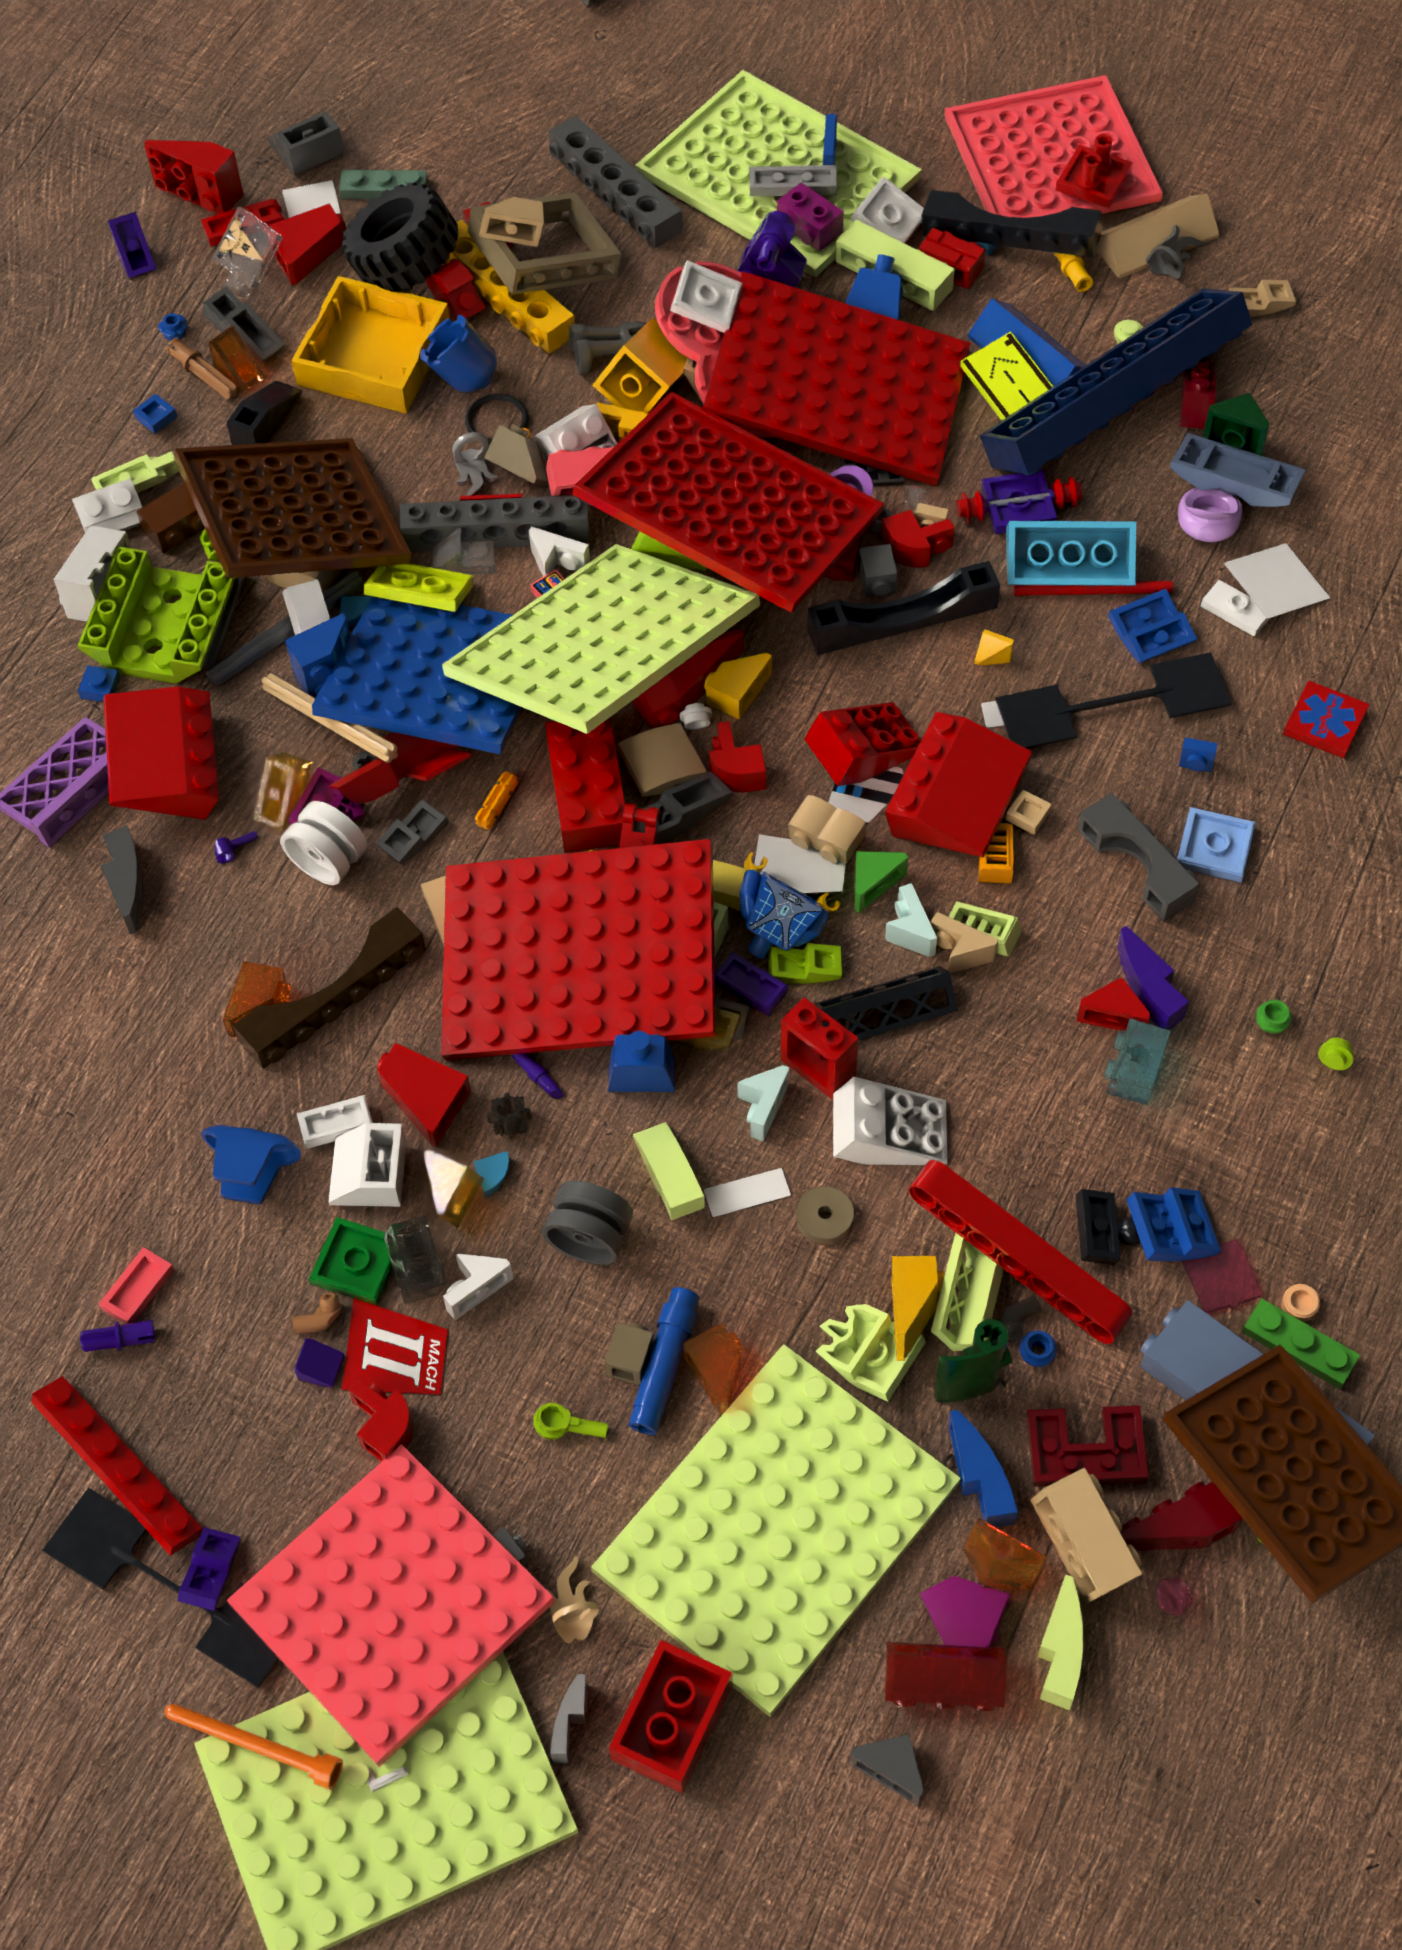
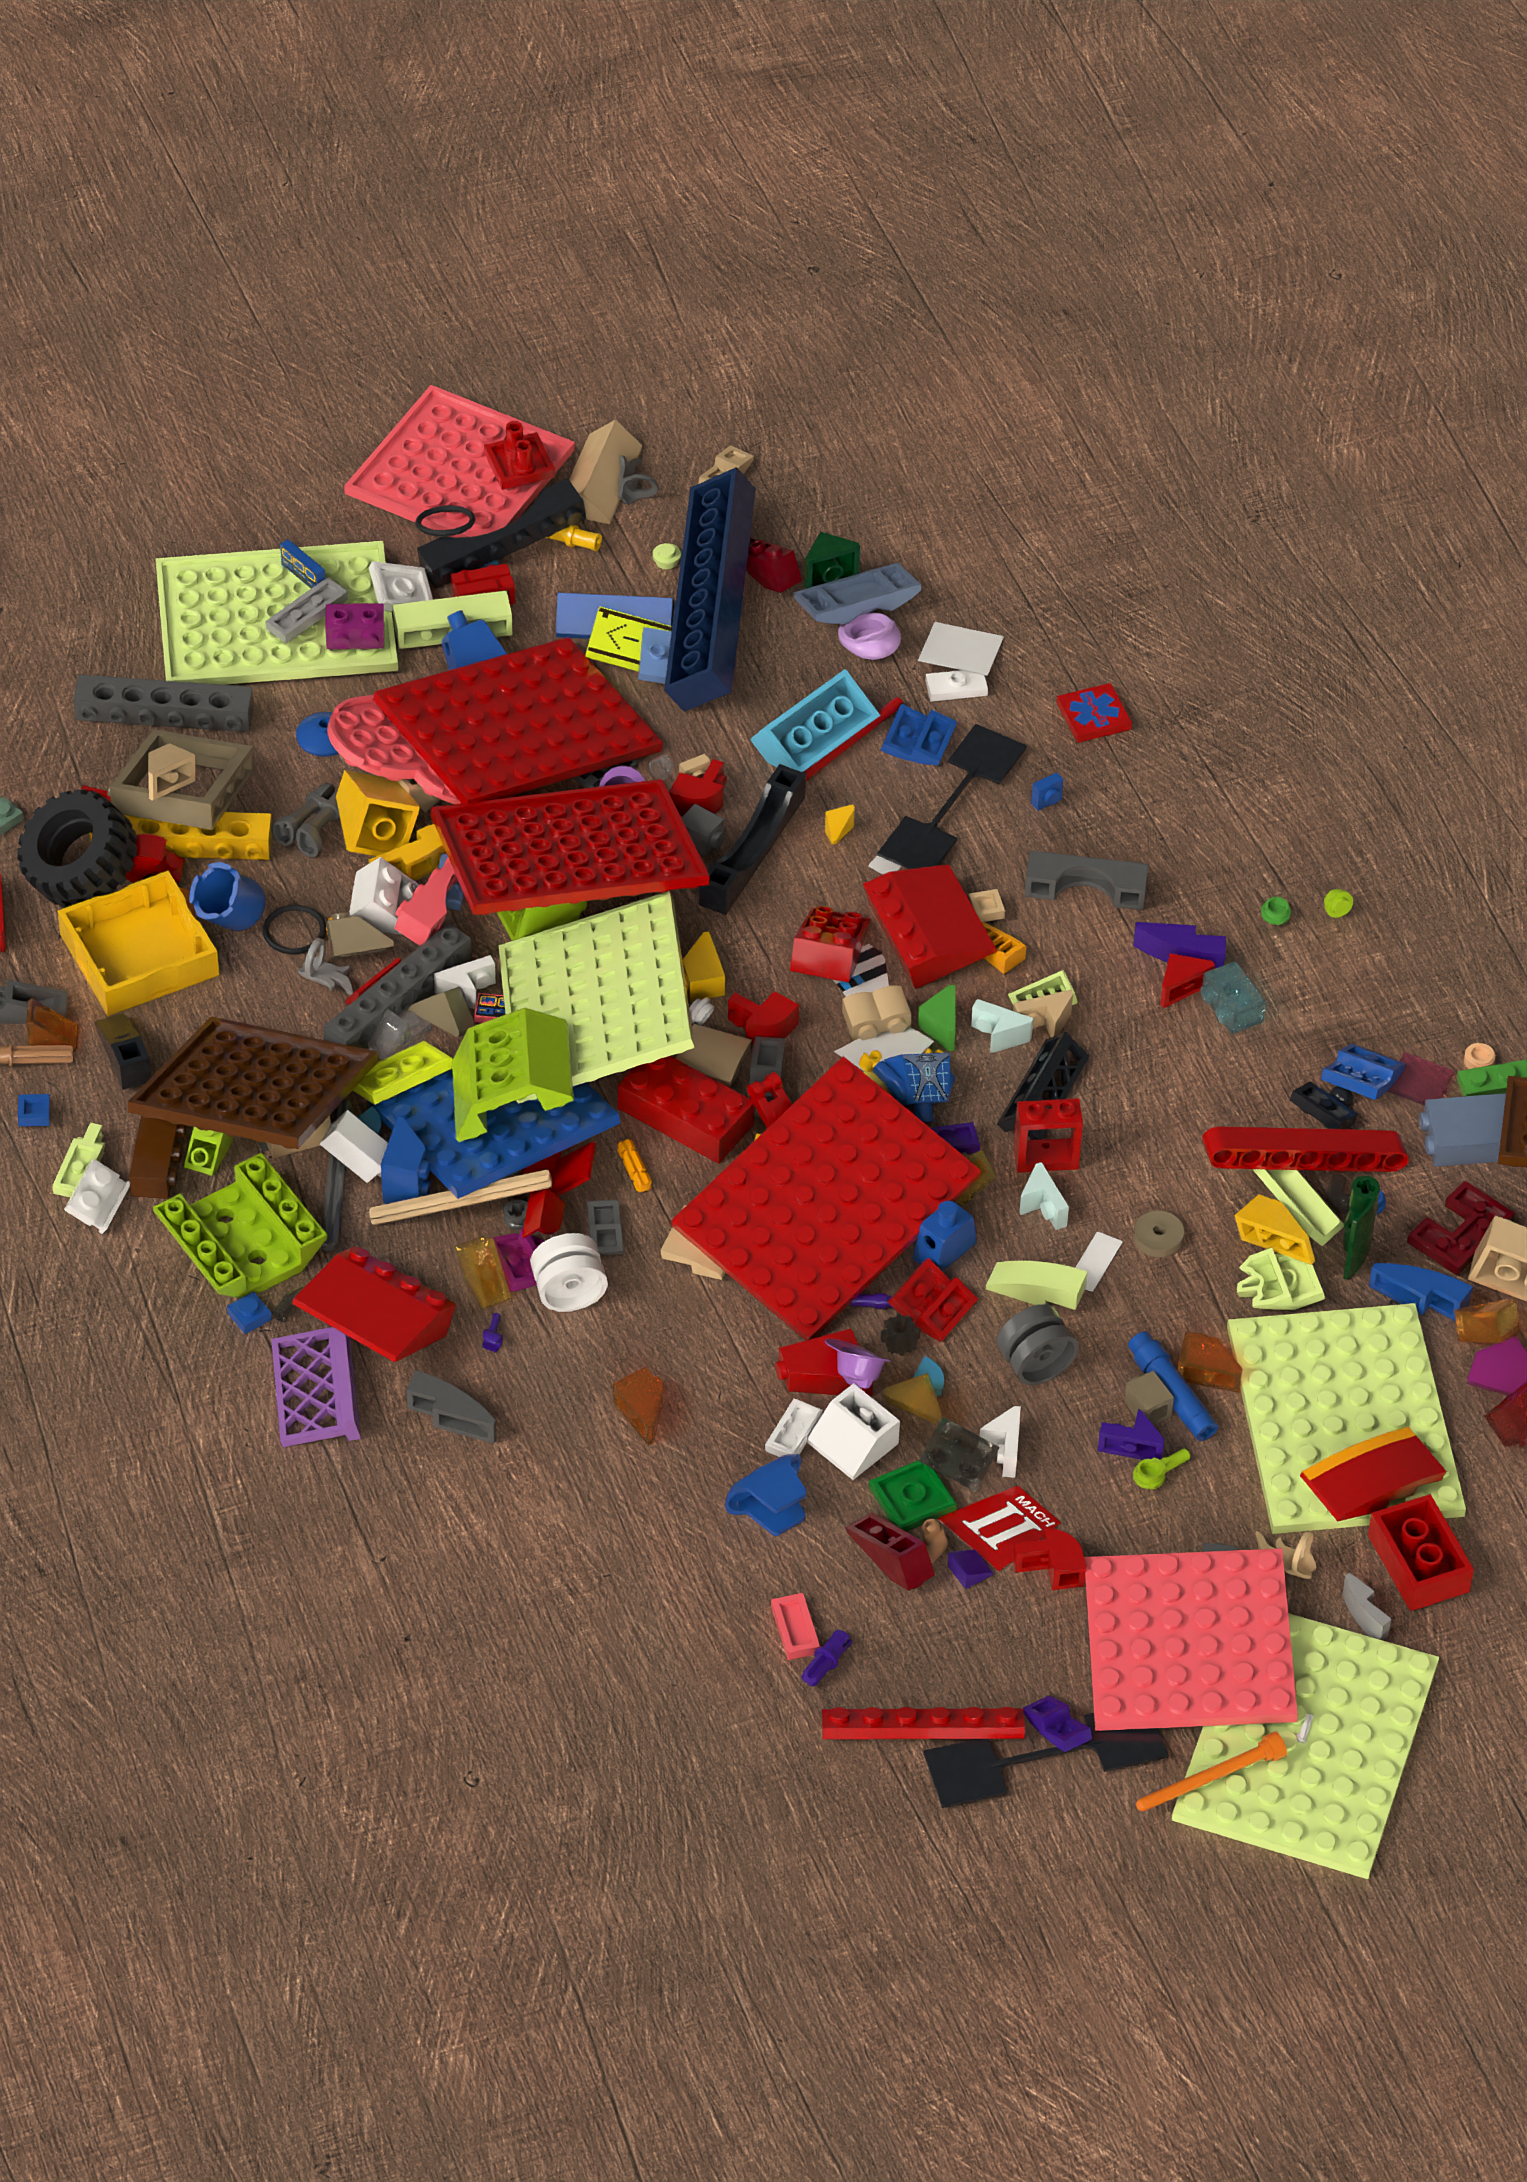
camera: 50 degrees left, 10 degrees down
white wedge [53,526,131,621] -> none
dark brown arch [233,907,426,1069] -> none
white plate [670,260,742,333] -> none
dark purple piece [737,211,807,288] -> none
lime slope [768,943,842,984] -> none
white slope [833,1077,947,1165] -> none
dark purple plate [956,470,1082,535] -> none
light blue tile [1177,807,1256,883] -> none
none -> dark tan slope [409,986,475,1038]
none -> black tyre [415,505,475,536]
none -> lime slope [452,1008,574,1143]
none -> medium blue plate [638,627,672,684]
none -> medium lavender piece [825,1339,891,1389]
none -> dark red slope [845,1512,935,1591]
none -> red slope [888,1258,978,1342]
none -> dark purple slope [1097,1409,1164,1460]
none -> red slope [1300,1426,1447,1522]

